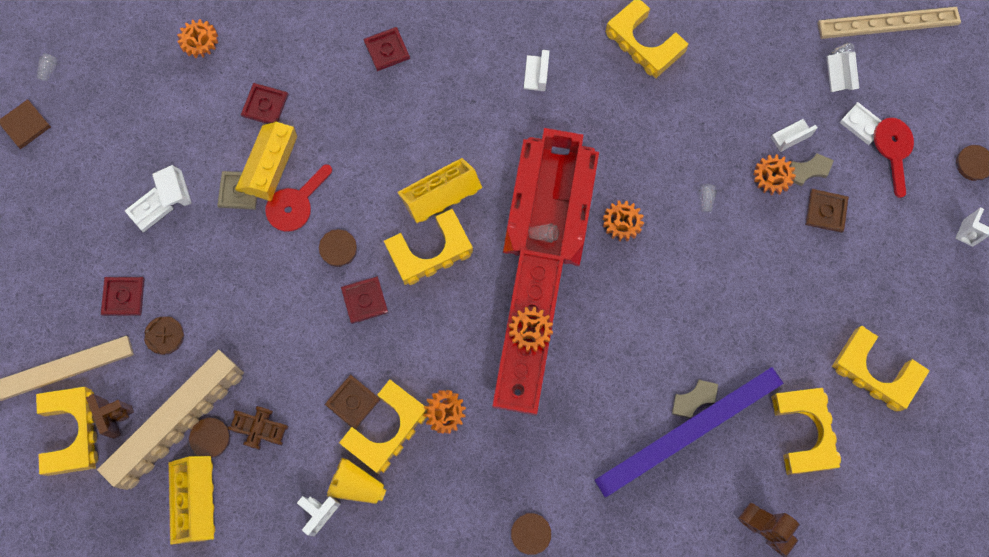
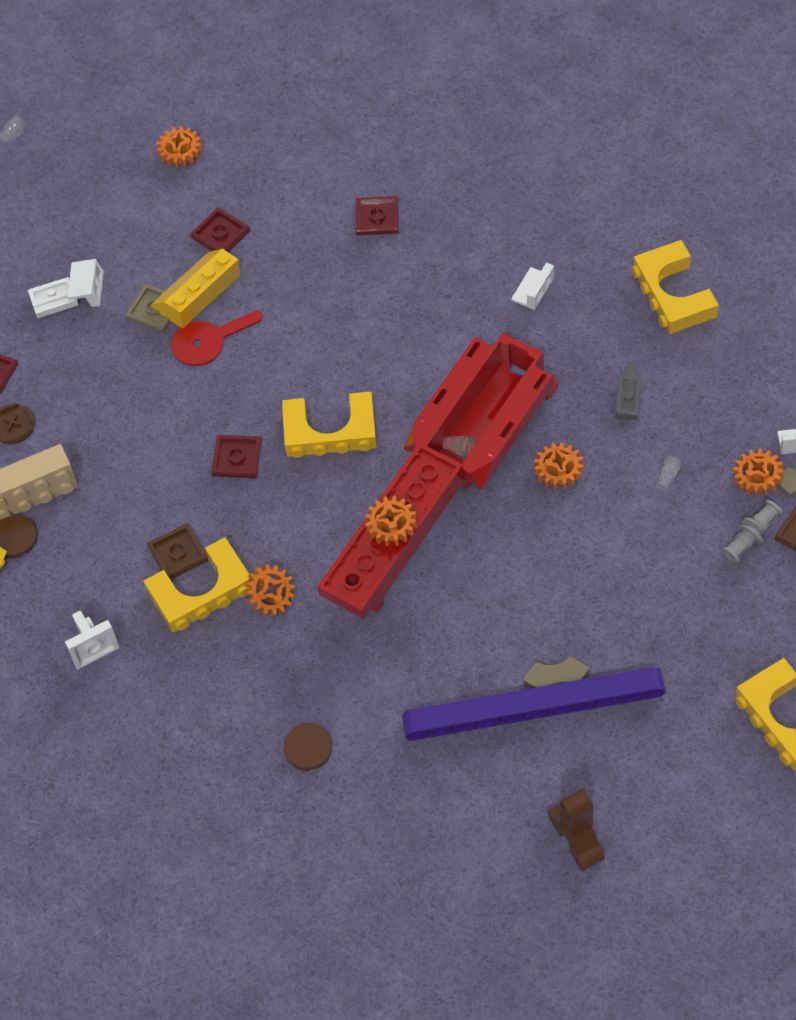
camera: 30 degrees right, 15 degrees down
reddish brown axle [227,406,289,450] -> none
reddish brown tile [319,229,357,267] -> none
yellow cone [327,457,386,504] -> none
yellow slope [397,158,482,223] -> none
yellow arch [771,388,841,475] -> none
none -> dark grey hinge [615,361,642,420]
none -> light grey piece [722,500,783,564]

